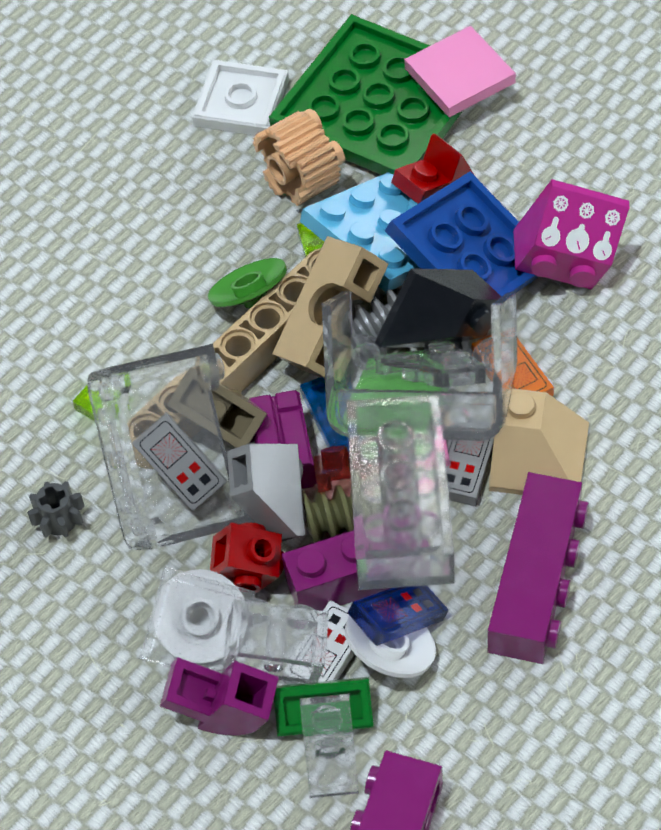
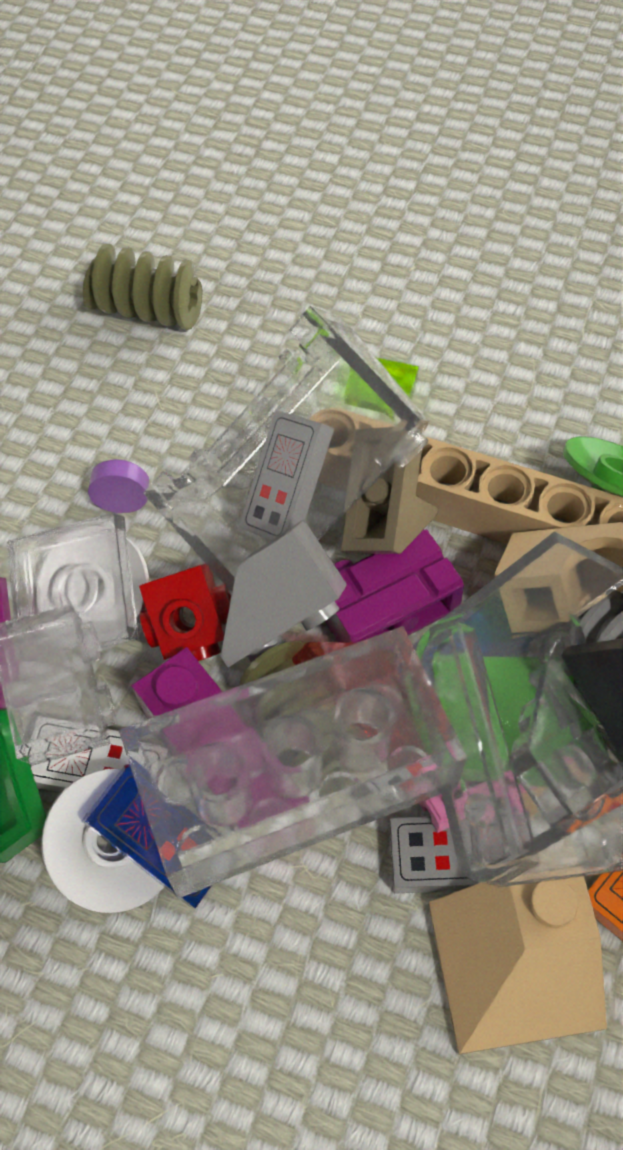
camera: 70 degrees right, 5 degrees up
dark grey gear [27,481,85,538] -> none
magenta brick [487,472,589,664] -> none
none -> medium lavender tile [88,459,149,513]

